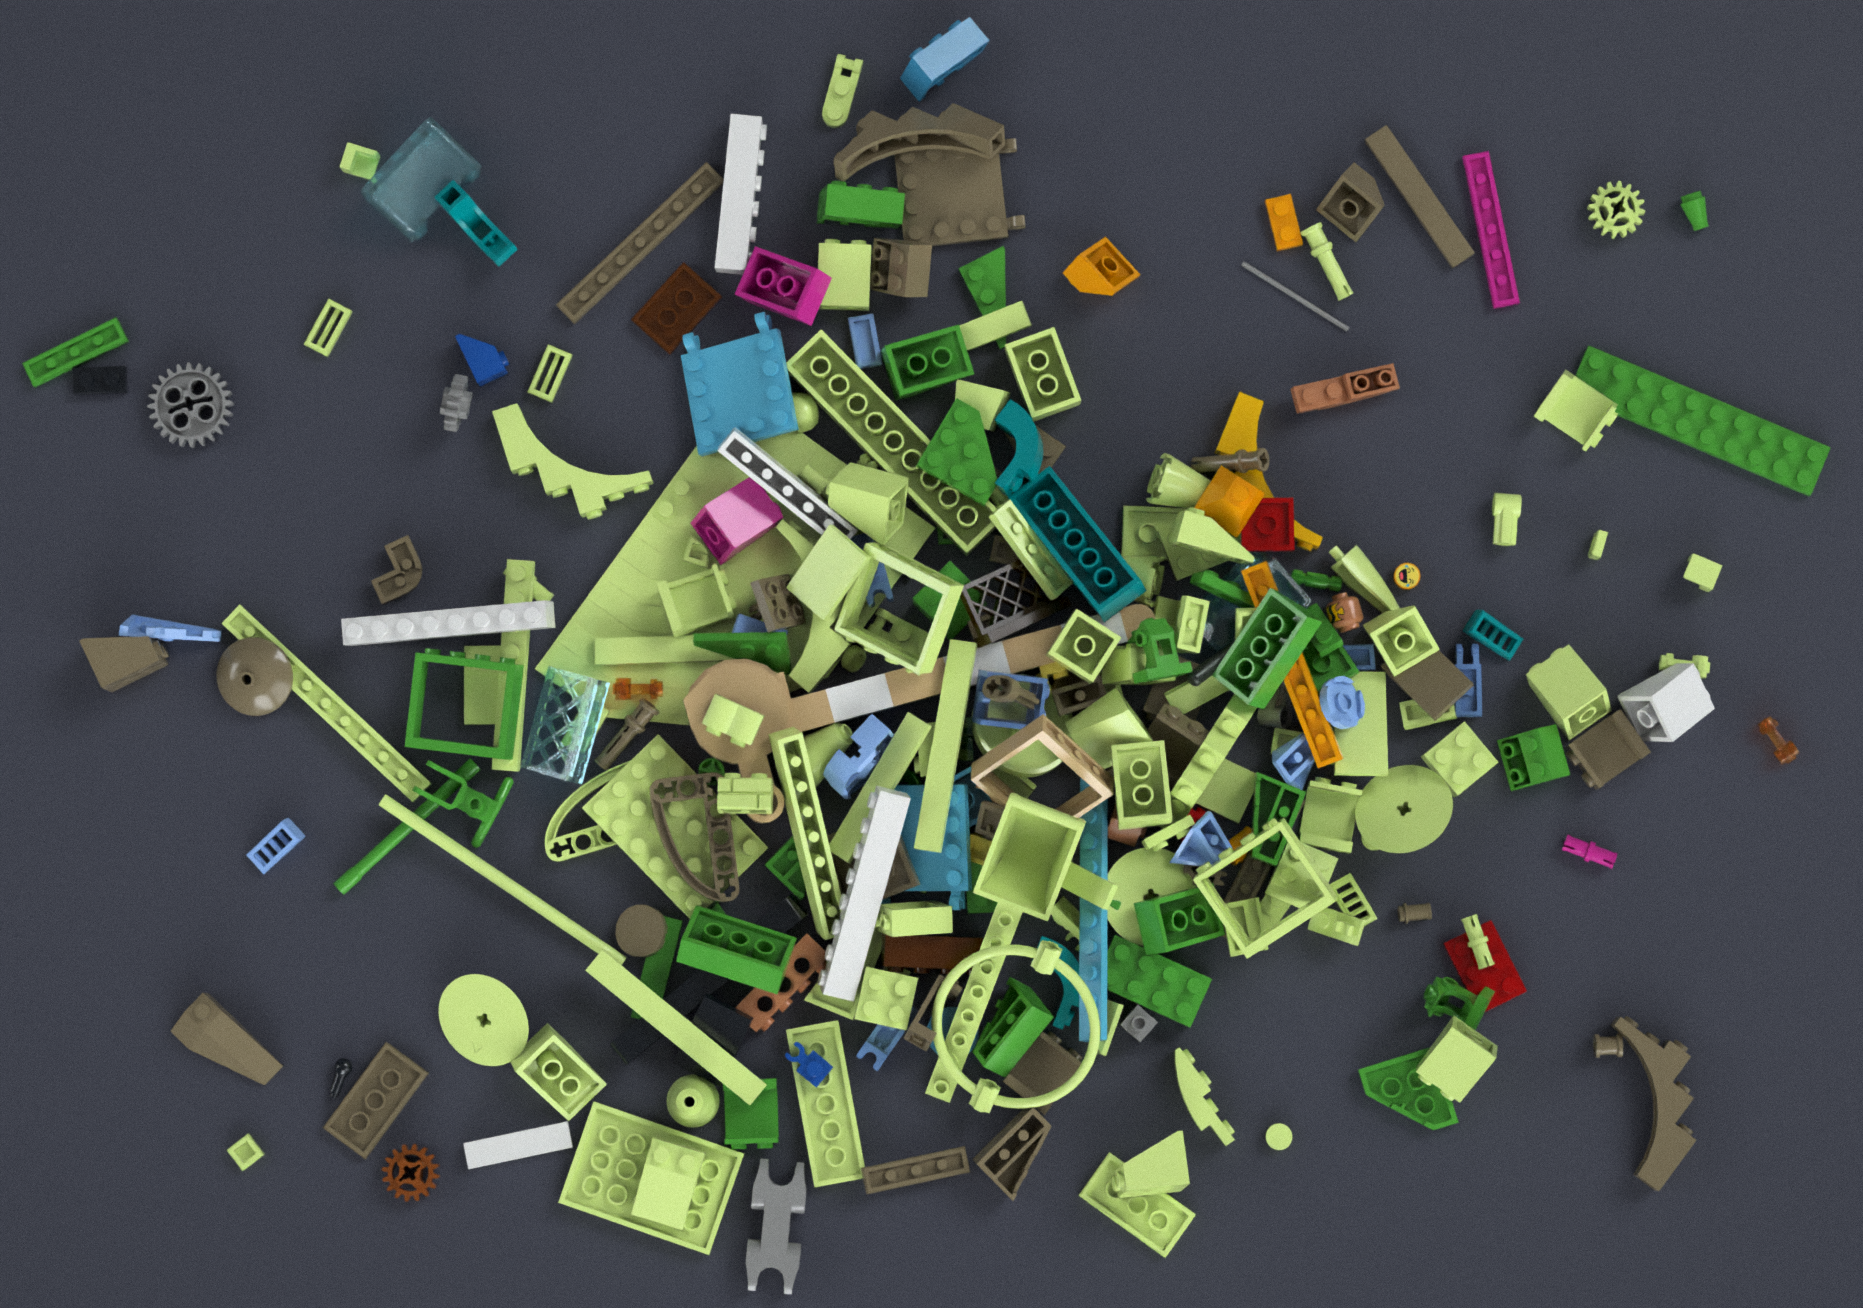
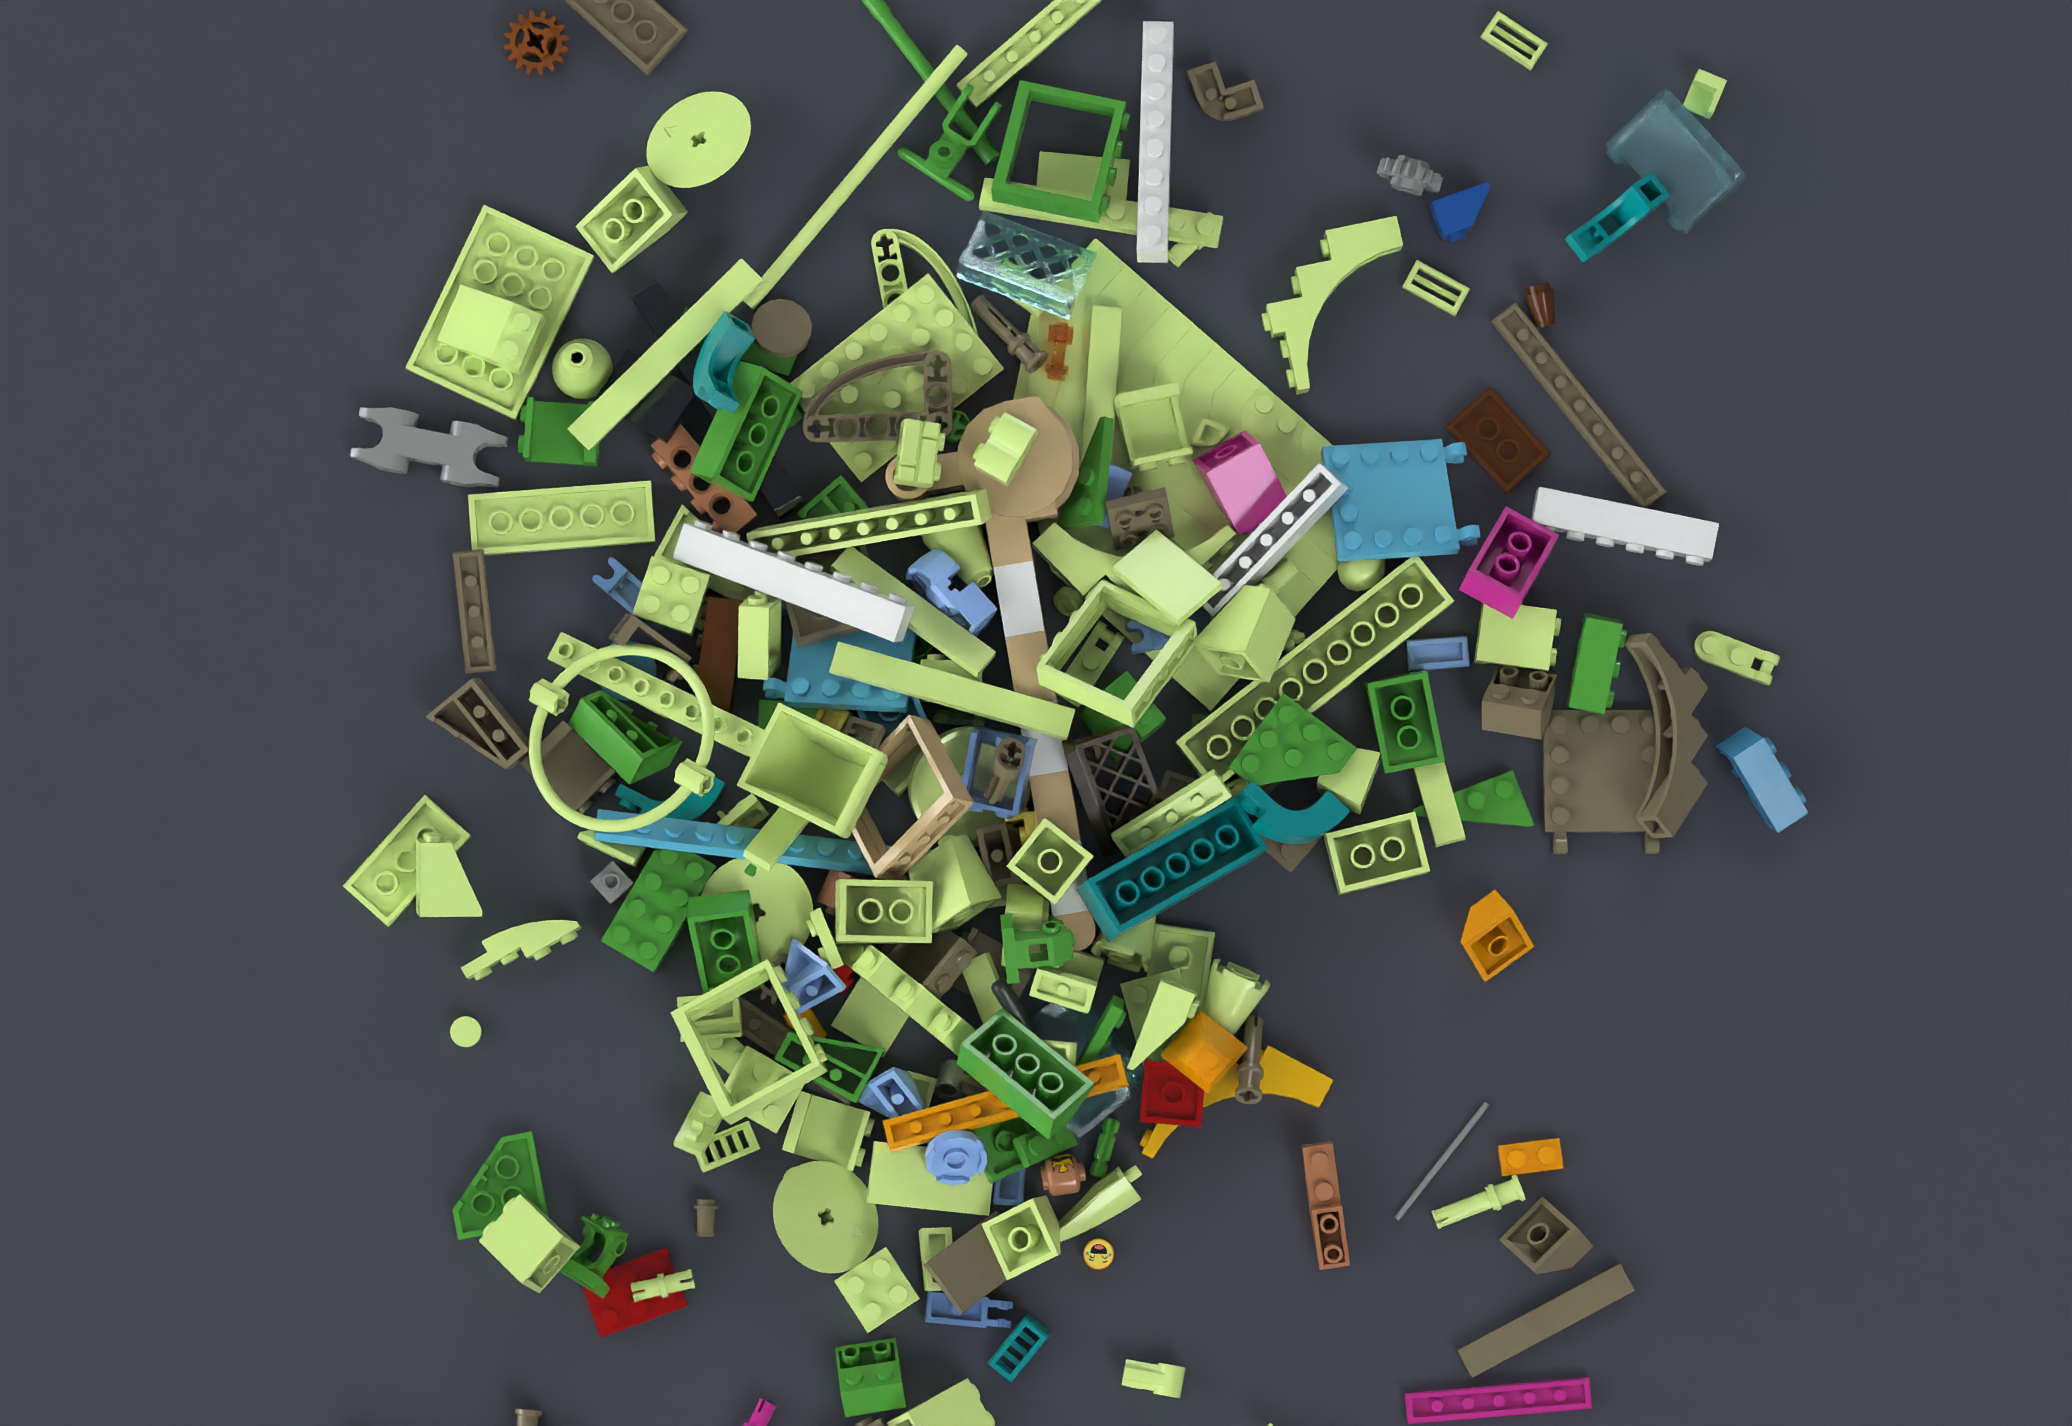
camera: 90 degrees right, 0 degrees up
white tile [463,1121,573,1169] -> none
blue plate [785,1042,833,1088] -> none
none -> teal arch [693,311,755,413]
none -> reddish brown cone [1524,282,1555,328]

